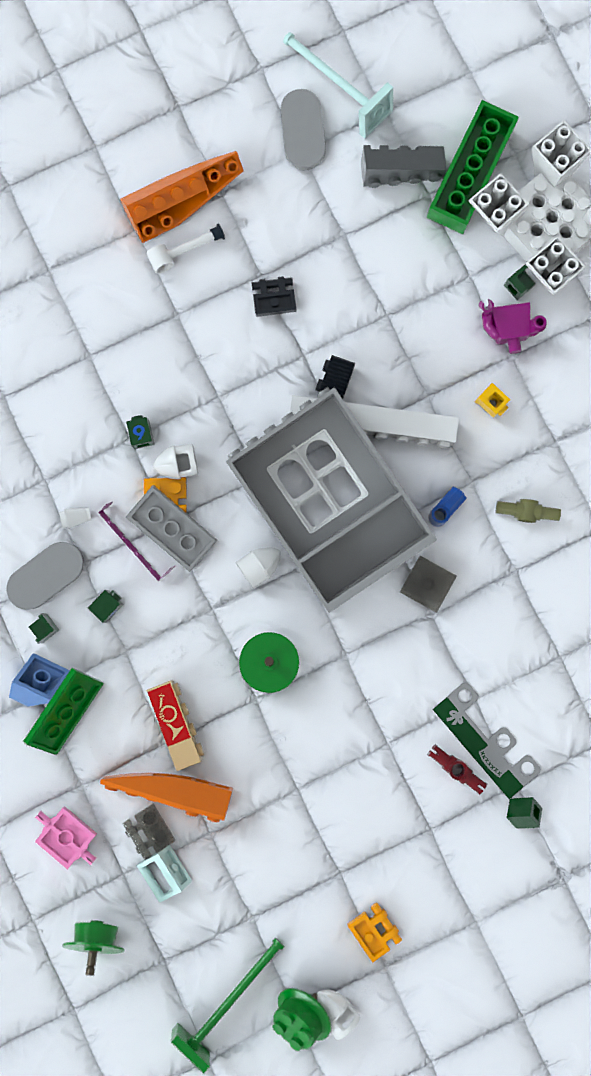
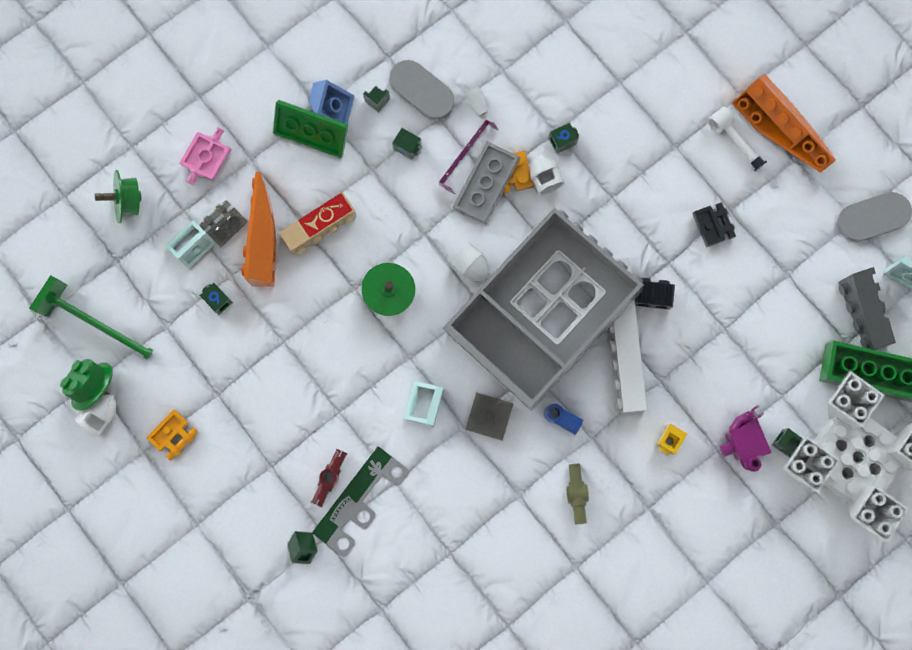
camera: 80 degrees right, 5 degrees down
none -> dark green brick [200,283,233,315]
none -> light aqua tile [404,381,444,427]

